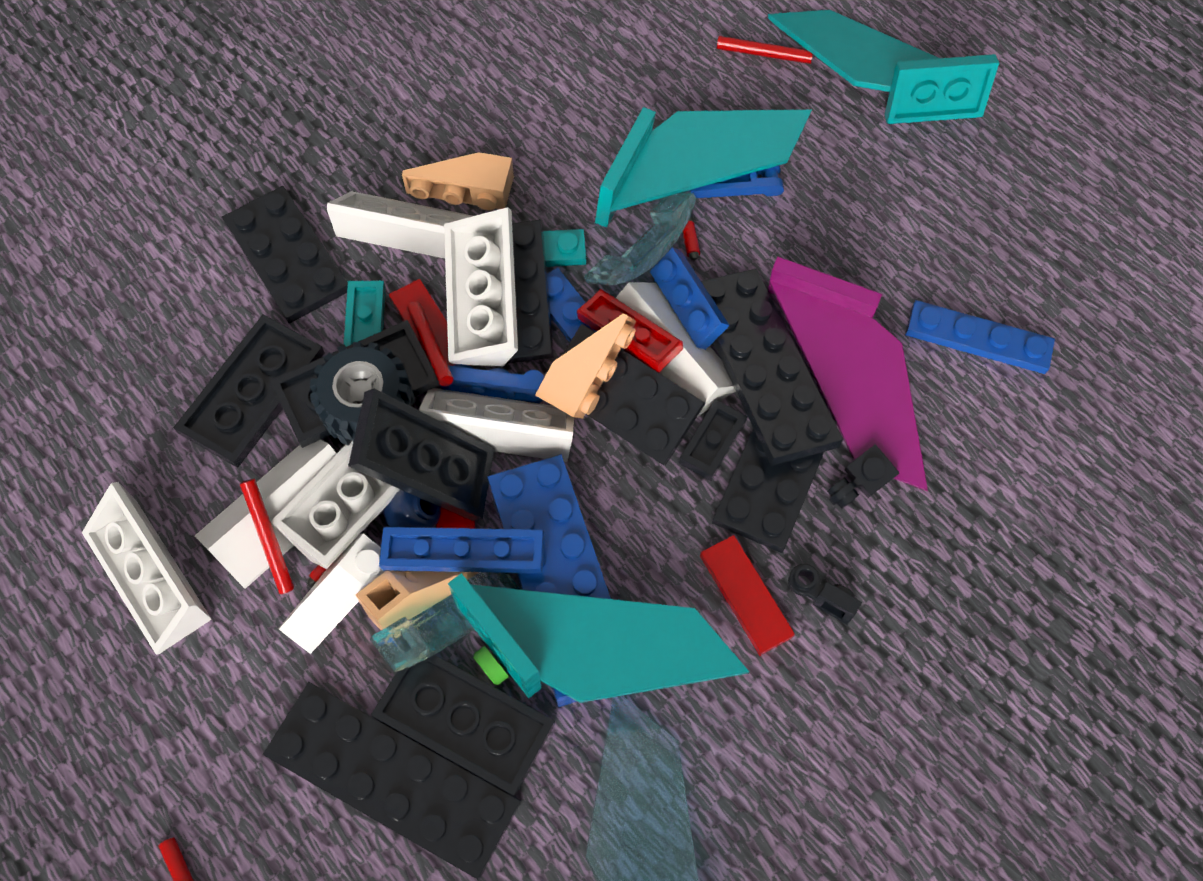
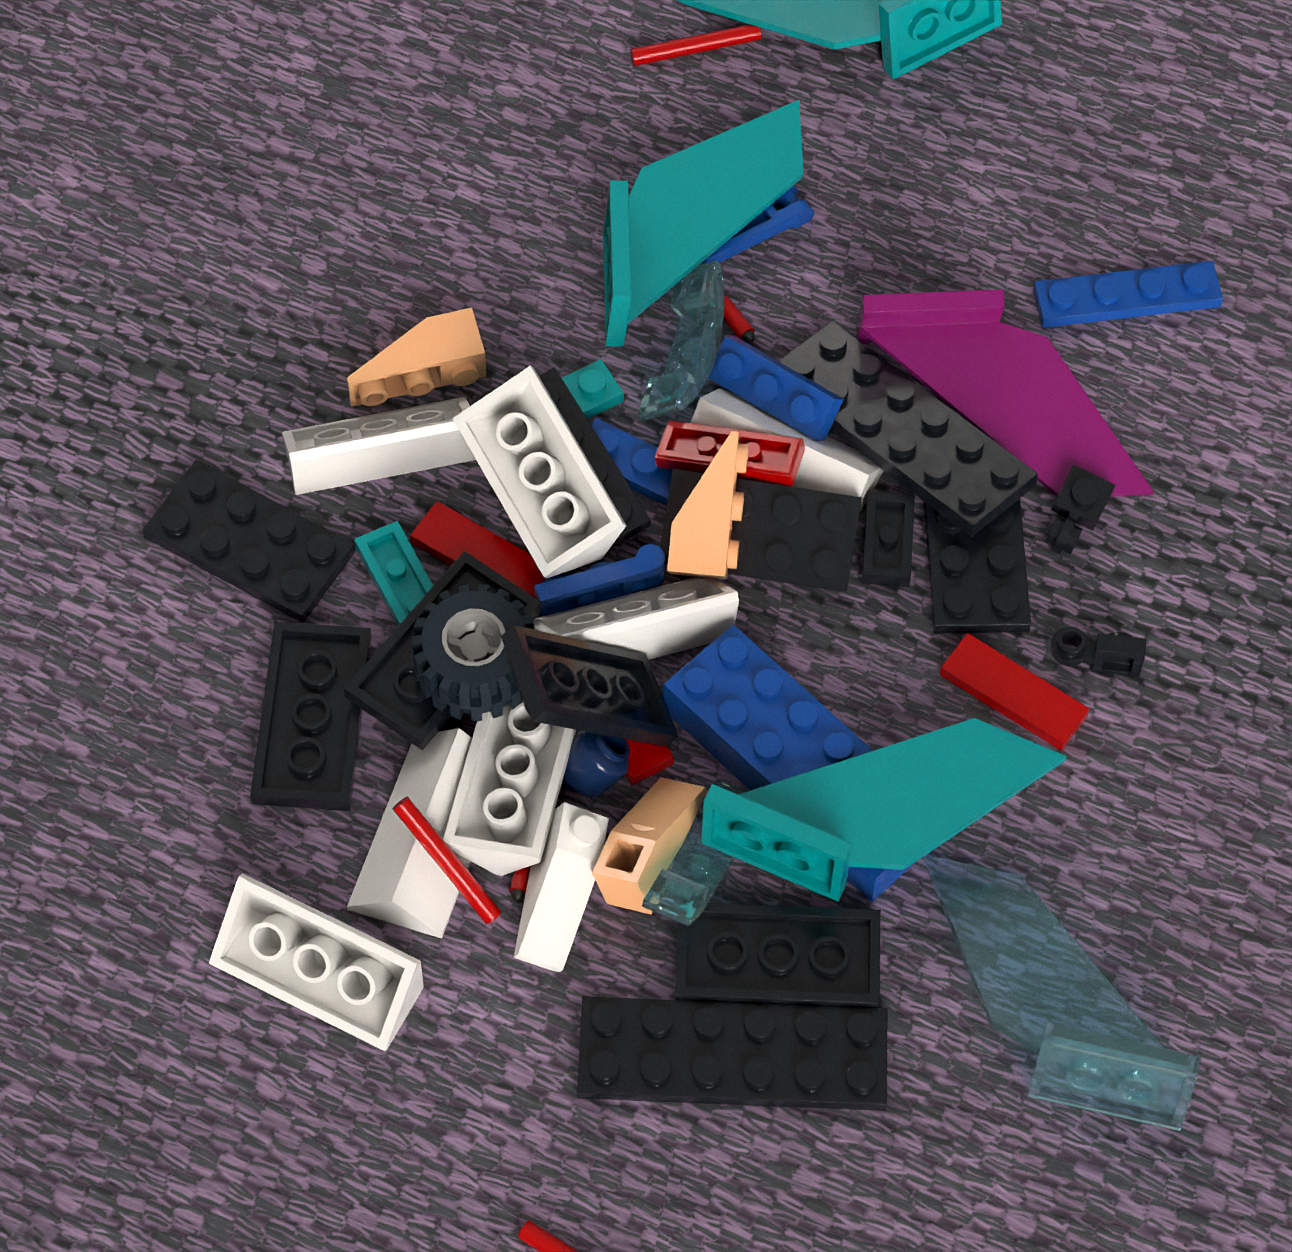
camera: 25 degrees left, 5 degrees down
blue plate [379,527,545,573] -> none
red bar [407,301,454,386] -> none
bright green tile [473,645,509,686] -> none

